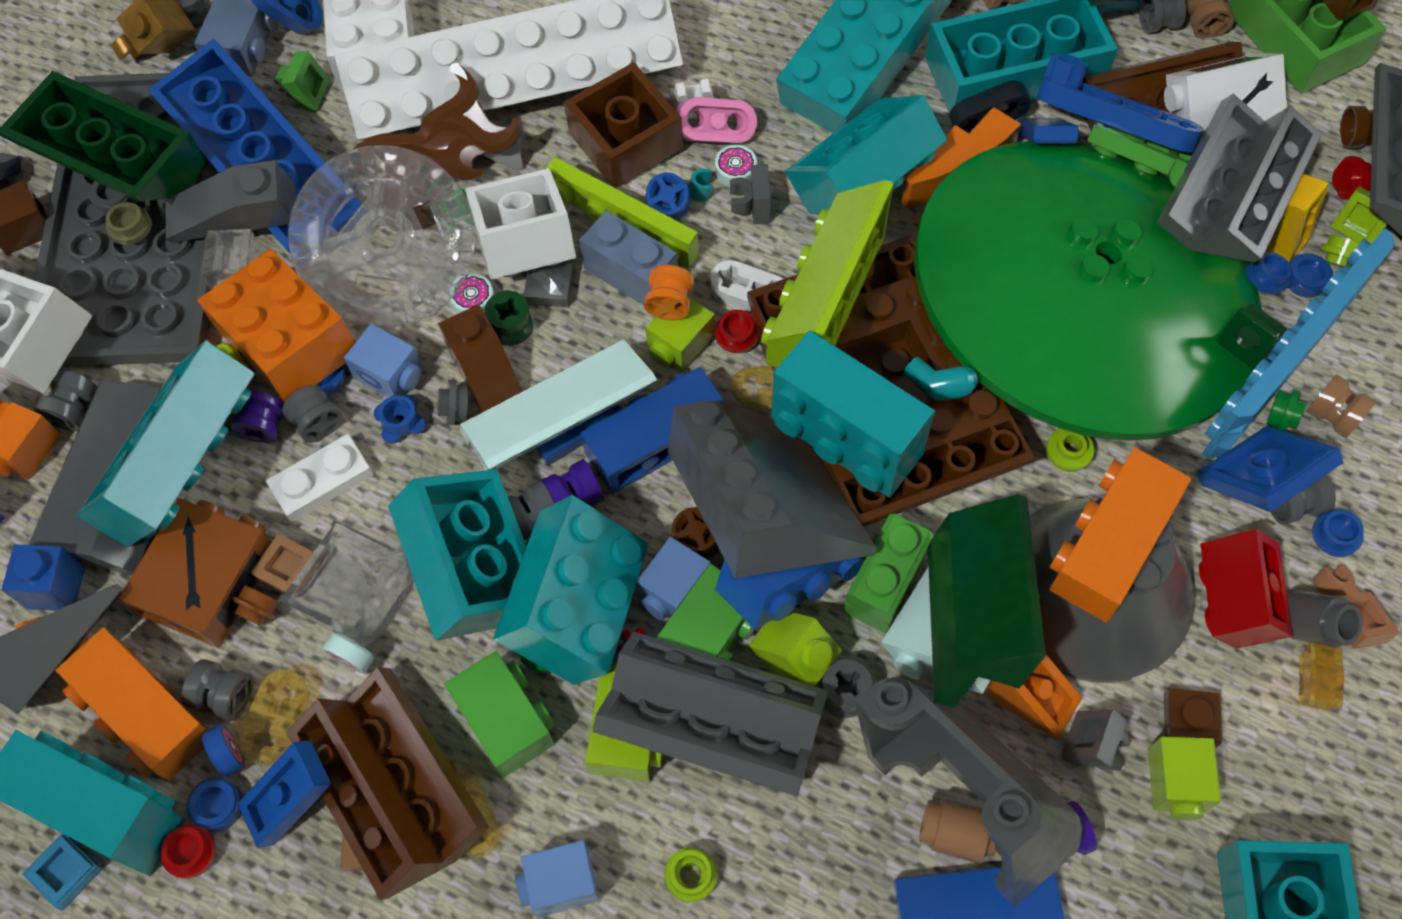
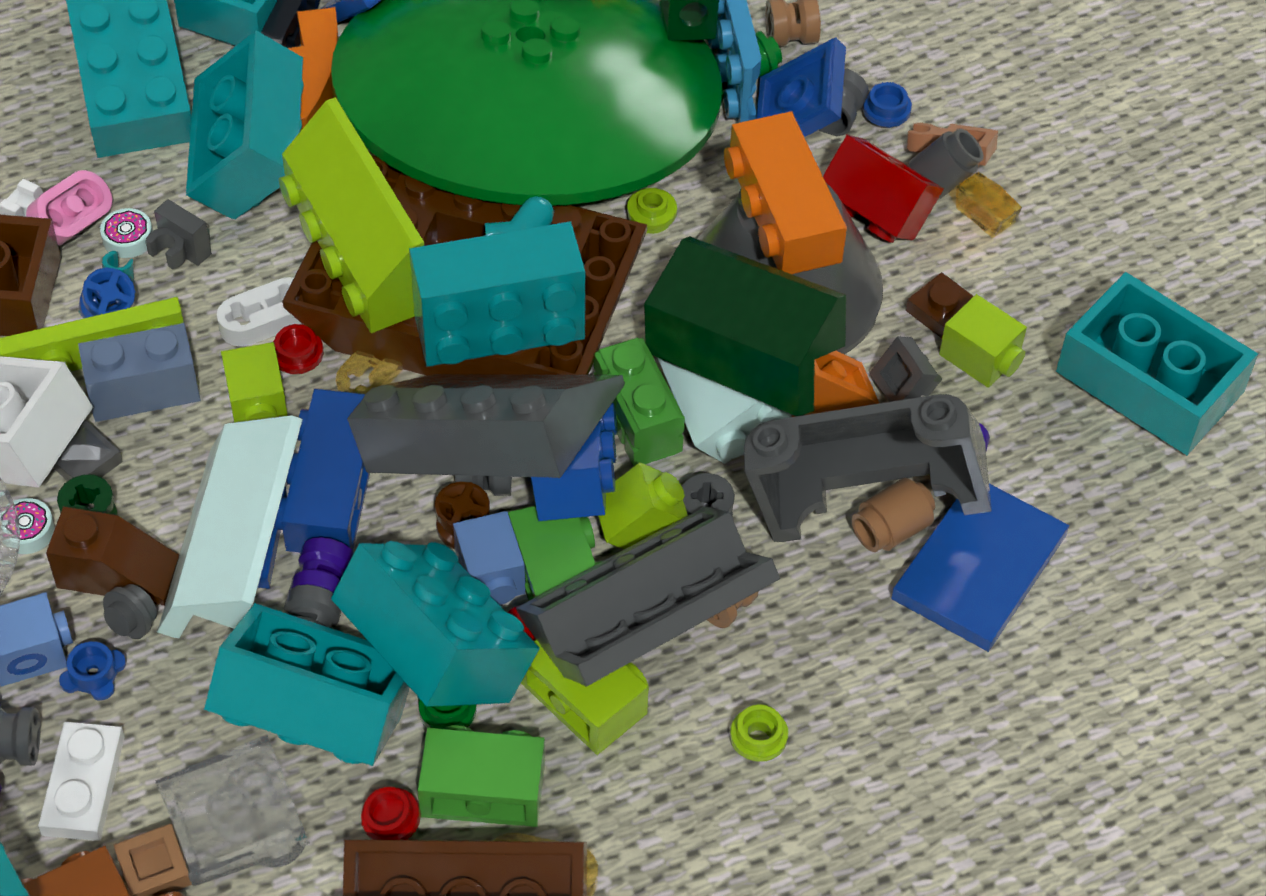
camera: 55 degrees left, 10 degrees down
light aqua tile [322,633,374,674] -> none
medium blue brick [515,840,599,918] -> none
orange wheel [644,265,694,321] -> none
none -> red plate [361,787,421,840]

